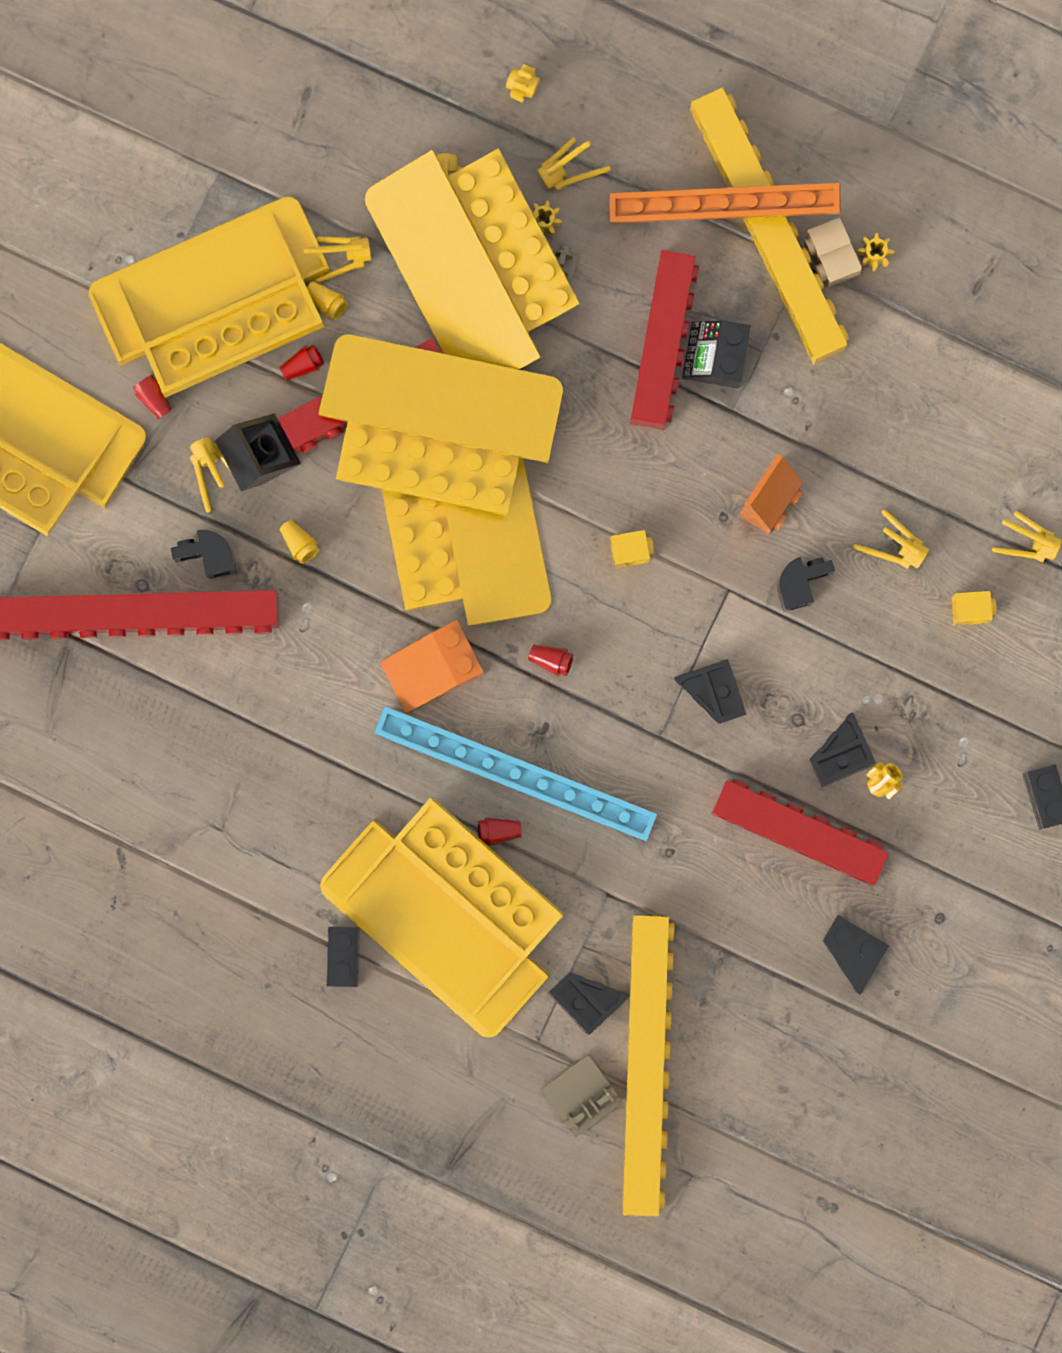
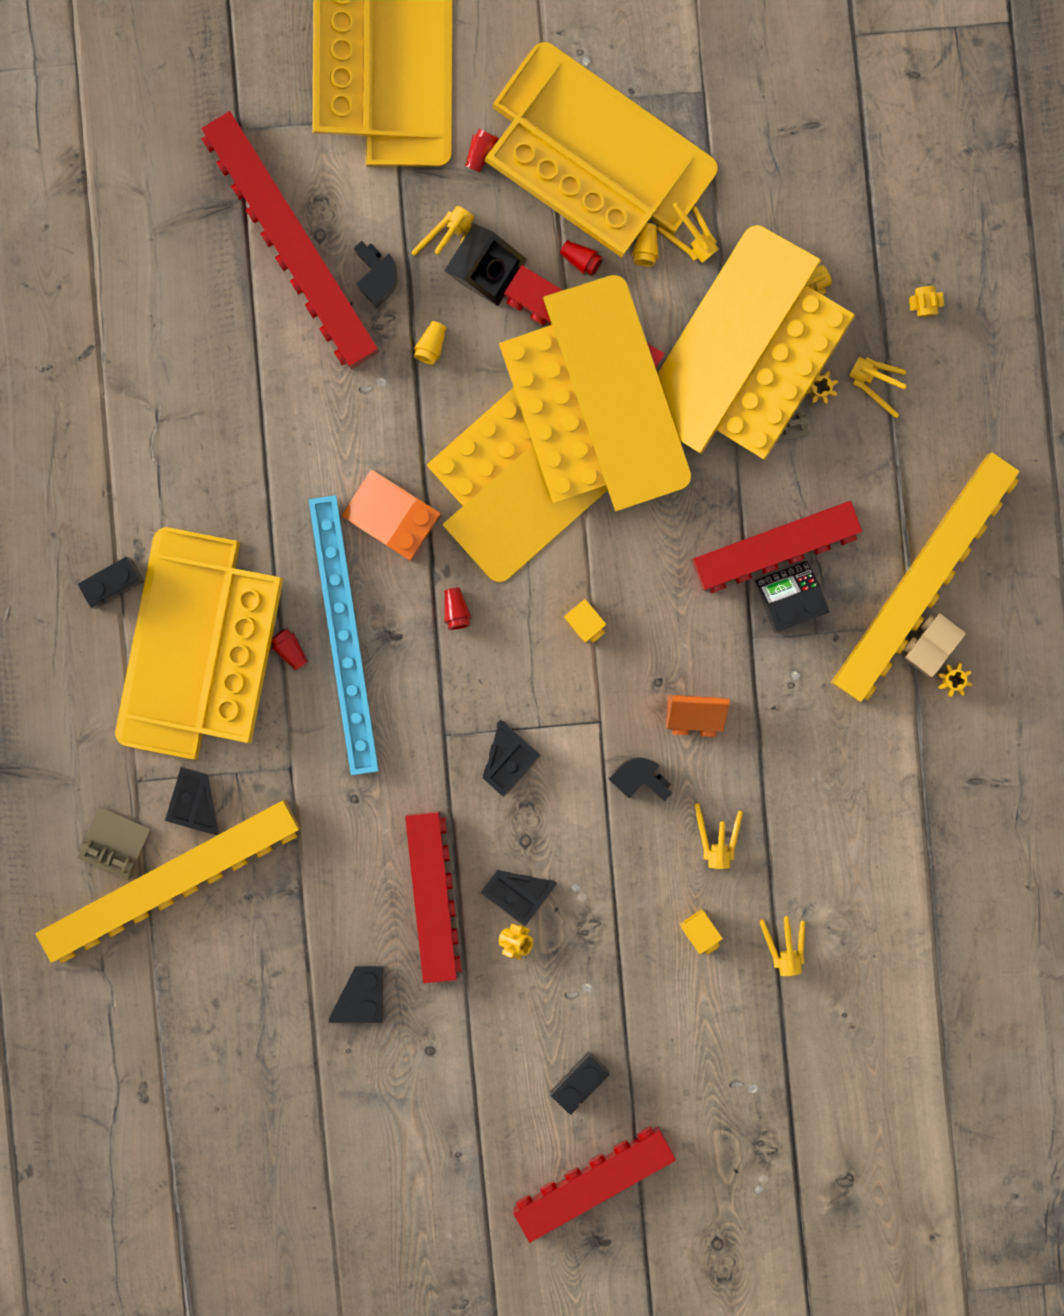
camera: 55 degrees right, 5 degrees up
orange plate [610,183,841,224] -> none

